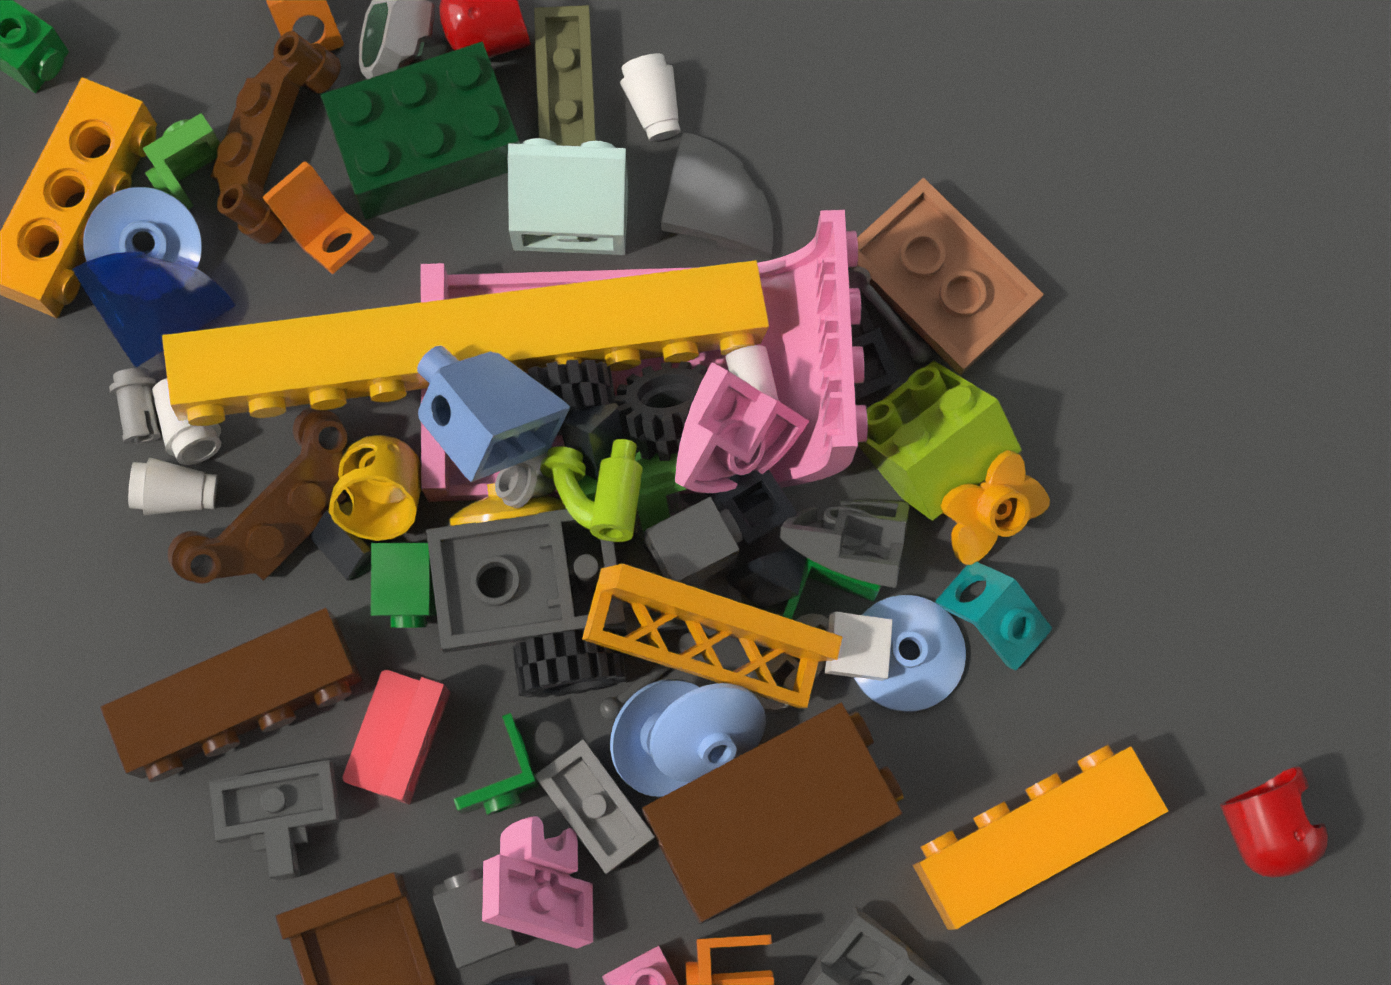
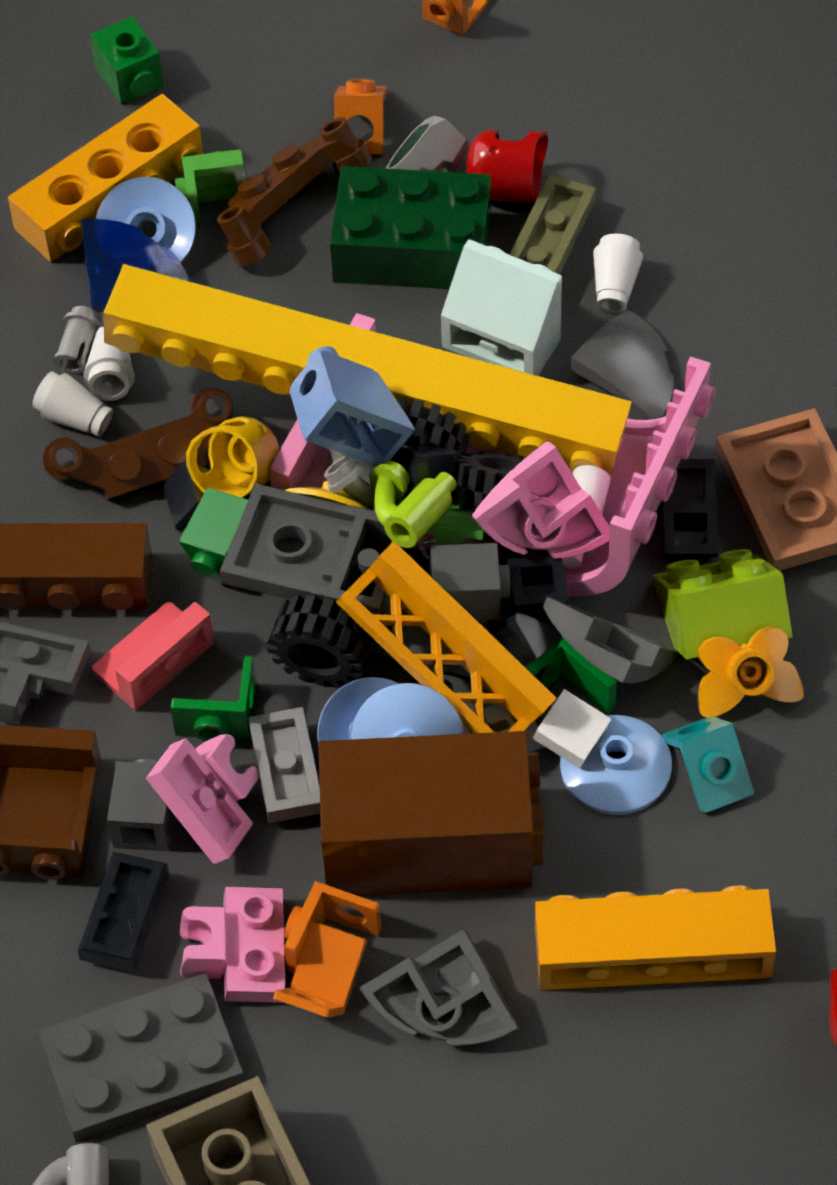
camera: 30 degrees right, 20 degrees down
orange bracket [263,161,375,274] -> none
dark grey hinge [848,266,931,363] -> none

